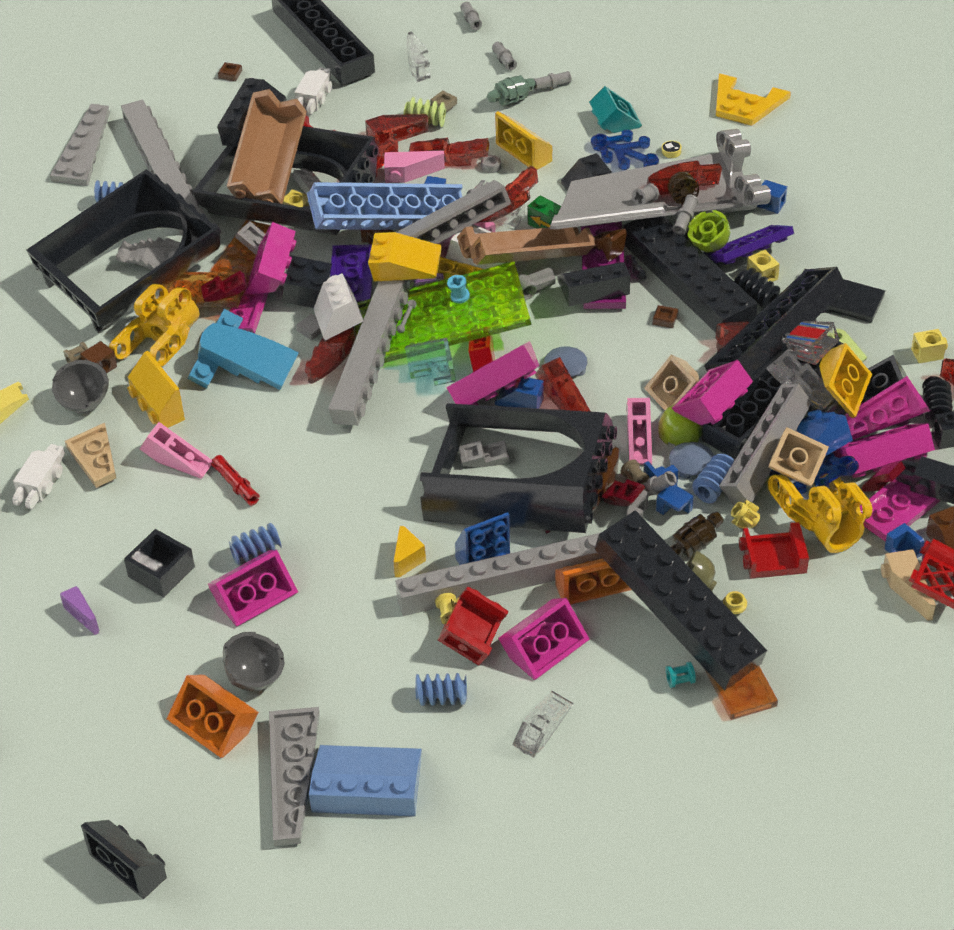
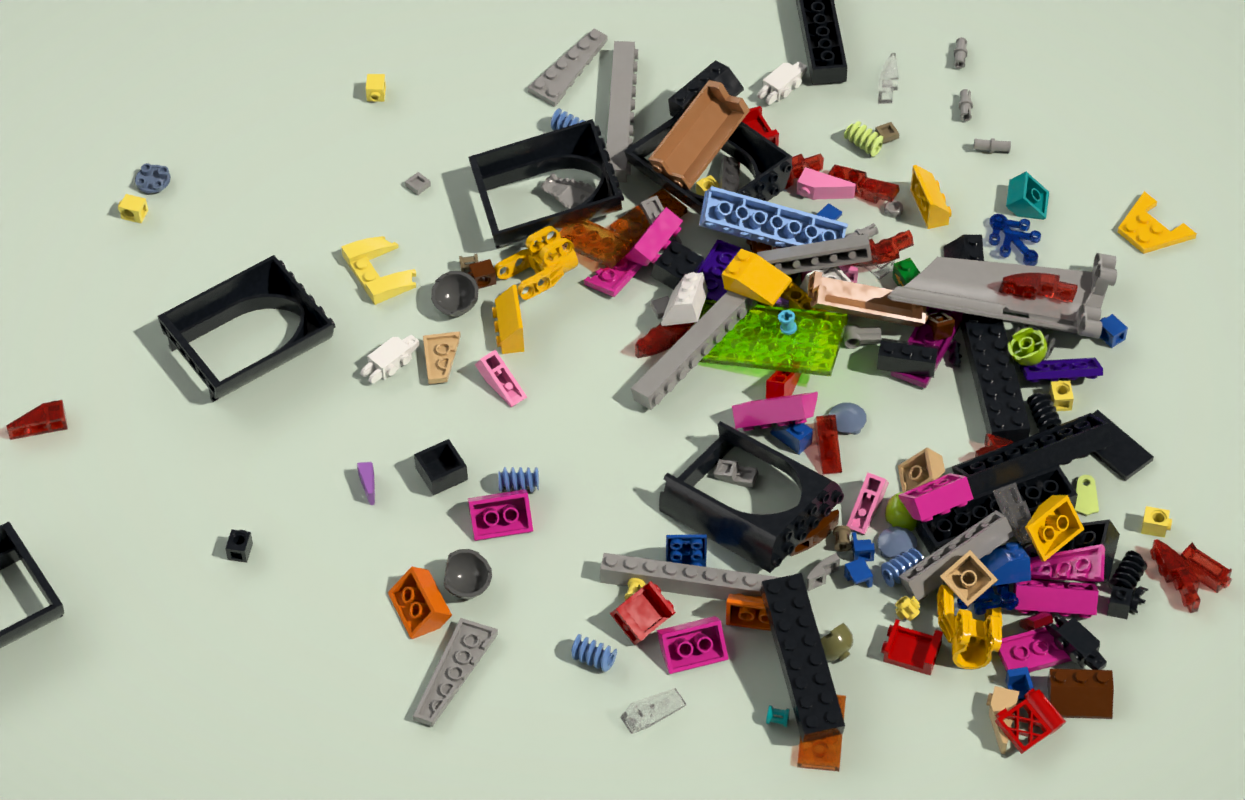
camera: 25 degrees right, 5 degrees up
black slope [81,820,167,899] -> none
dark azure slope [187,309,299,390] -> none
dark red slope [201,270,248,302] -> none
red pin [211,455,260,506] -> none
reddish brown tile [218,62,243,81] -> none
medium blue slope [309,745,422,816] -> none
clear red slope [365,114,429,148] -> none
yellow slope [394,526,426,577] -> none
light grey hinge [397,300,416,333] -> none
clear light blue panel [405,338,456,386] -> none
sand green piece [487,75,536,106] -> none
dark red slope [602,479,645,506] -> none
light grey bush [632,183,659,205] -> none
light grey pin [643,471,677,497] -> none
reddish brown tile [652,305,679,328] -> none
tile [662,141,681,158] -> none
dark brown wheel [667,172,699,205] -> none
dark brown piece [670,511,724,558] -> none
light grey pin [672,195,698,235] -> none
light yellow plate [723,591,747,614] -> none
clear torso [782,321,839,365] -> none

